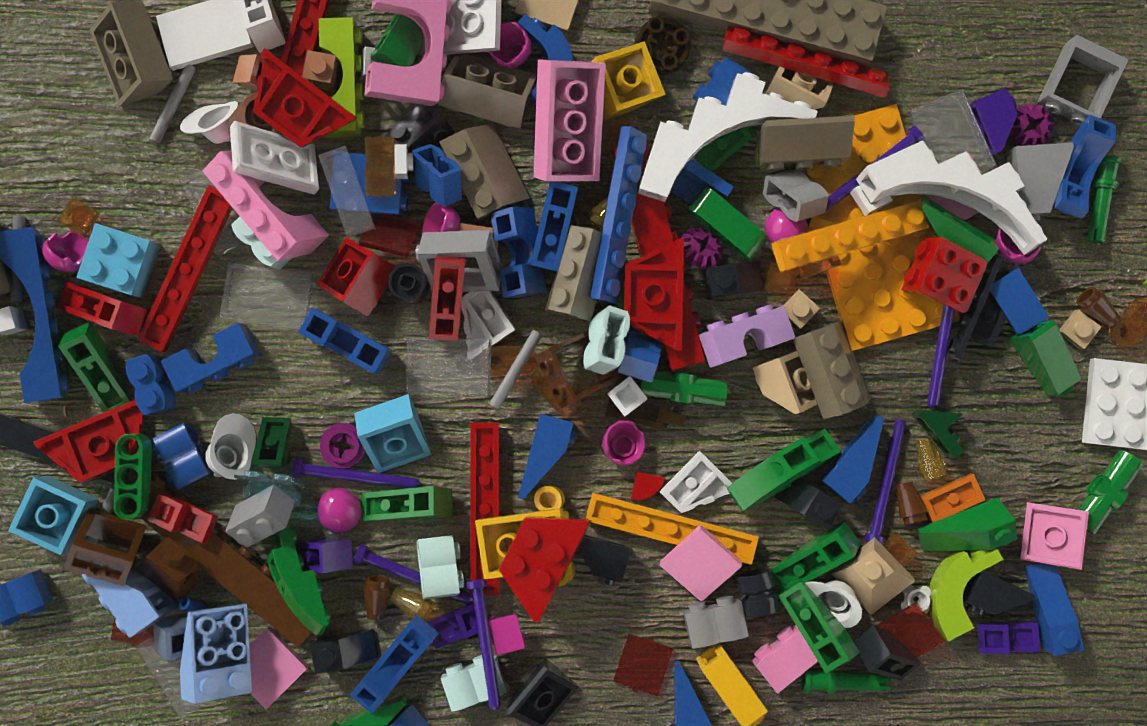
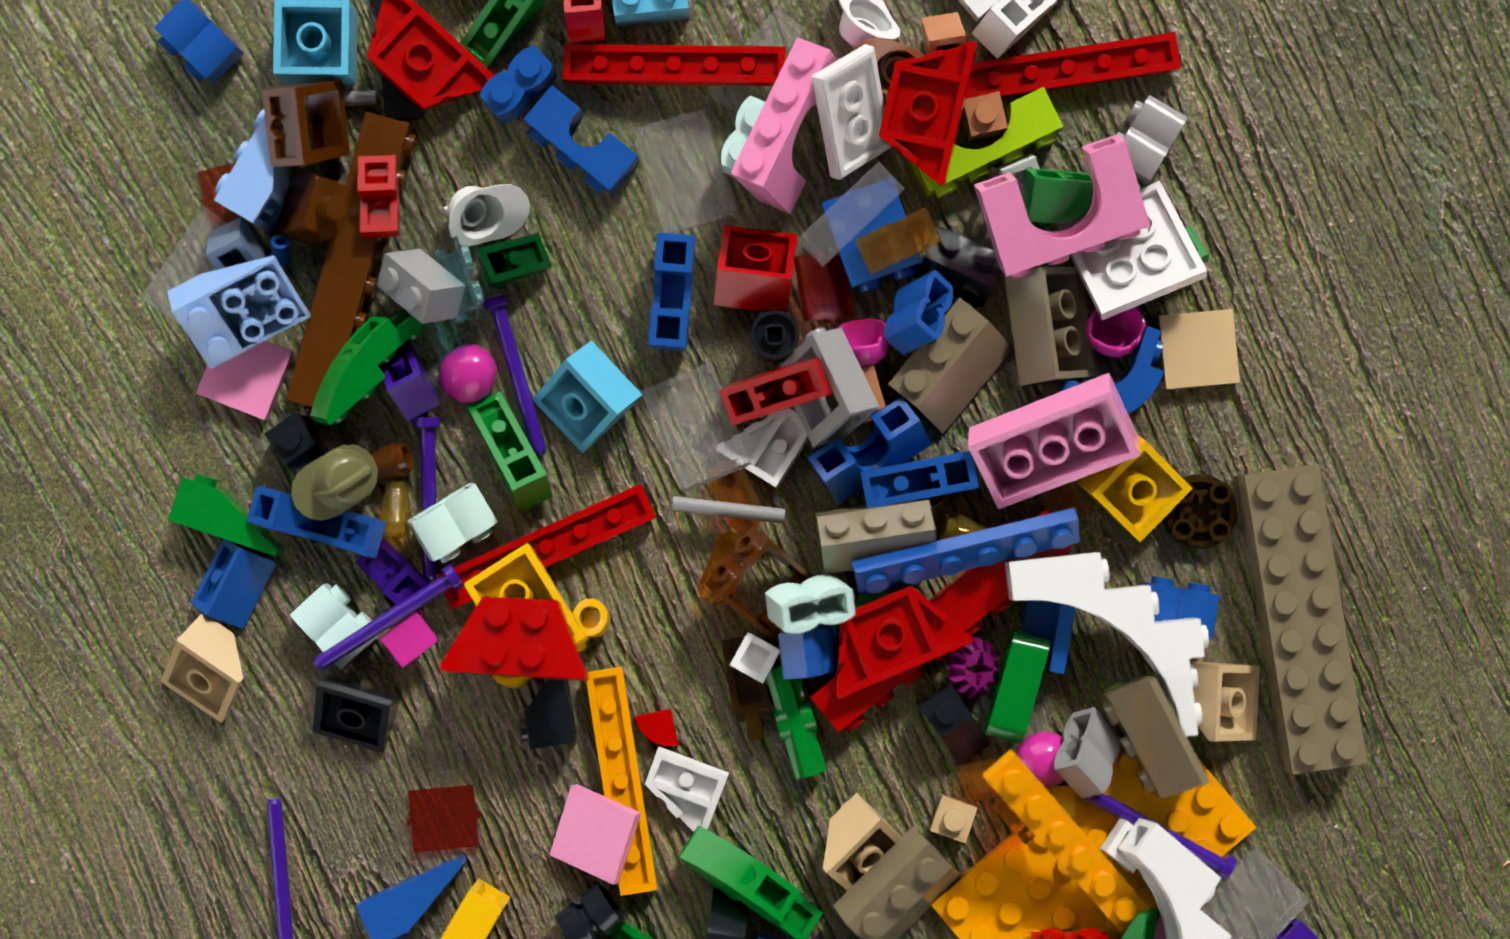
camera: 65 degrees right, 0 degrees up
green beam [114,433,152,520] -> none
blue brick [153,423,214,490] -> none
magenta gear [320,423,365,468] -> none
white plate [394,144,413,179] -> none
blue slope [518,414,578,499] -> none
dark pink hair [602,421,645,466] -> none
light grey brick [683,596,749,649] -> none
green hinge [693,126,756,173] -> none
lavender arch [699,304,795,368] -> none
red plate [723,26,890,98] -> none
none -> olive piece [291,445,378,520]

